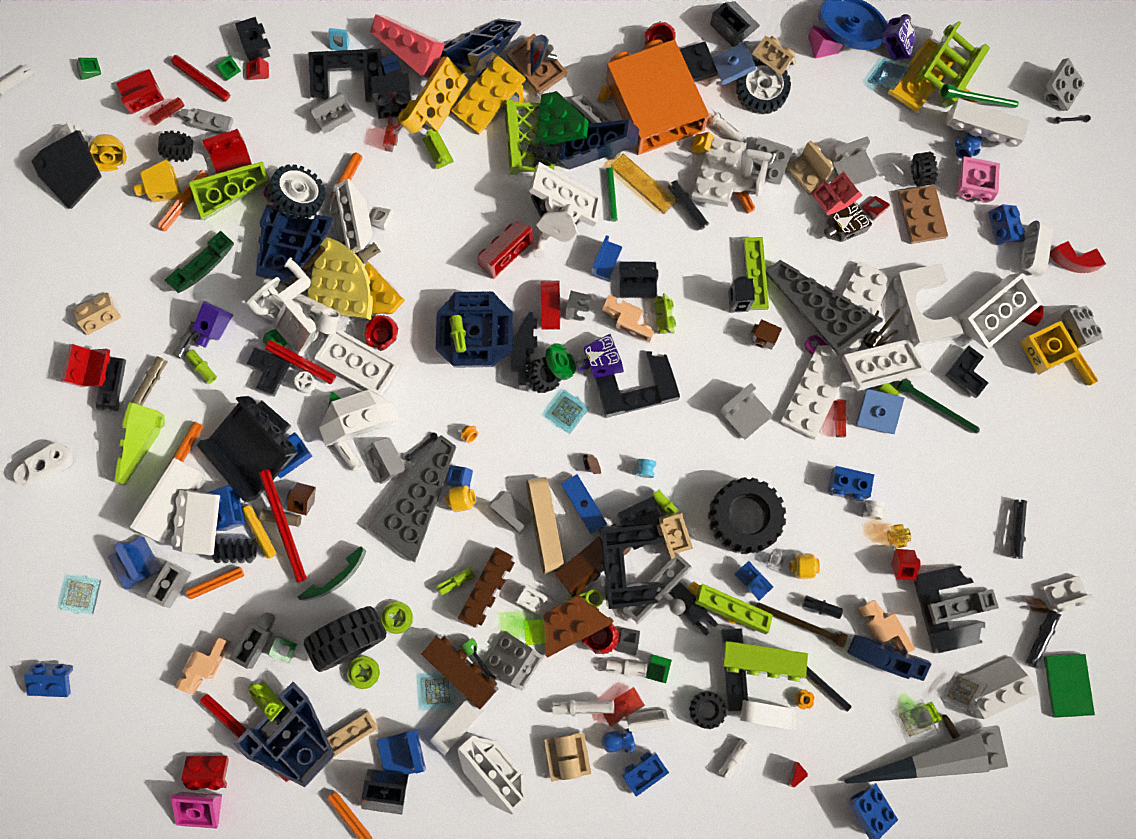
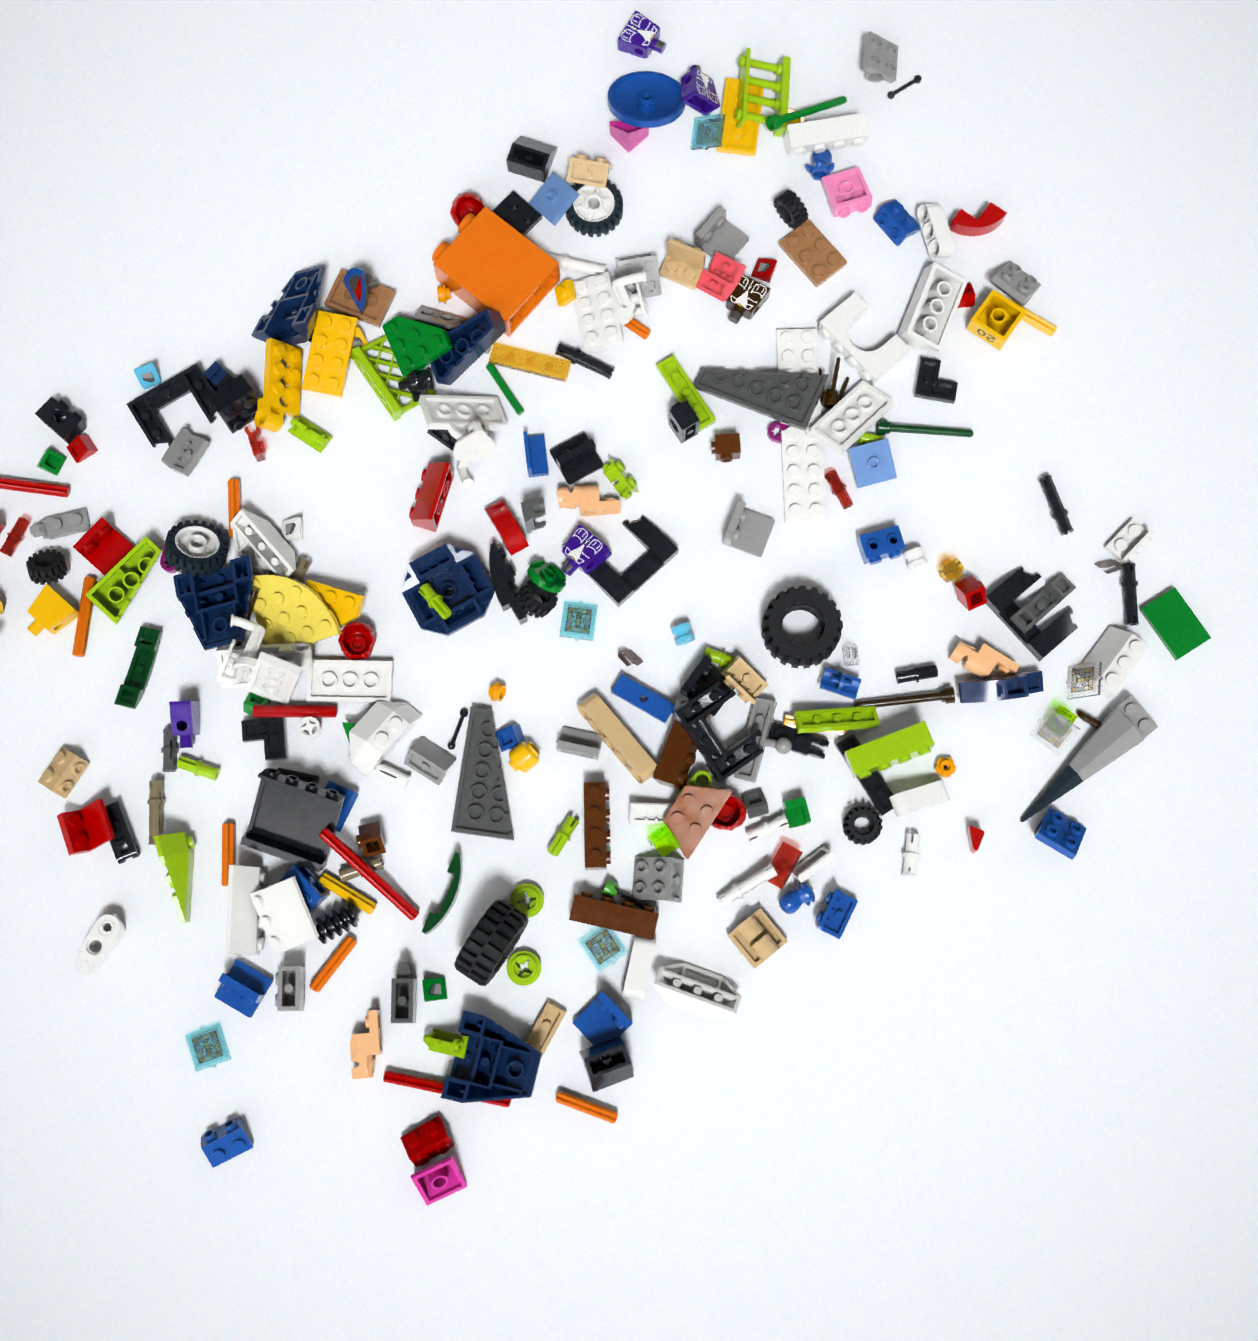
camera: 25 degrees left, 0 degrees up
coral wedge [370,14,445,78] -> none
yellow head [789,553,820,579] -> none
black bar [806,666,852,712] -> none

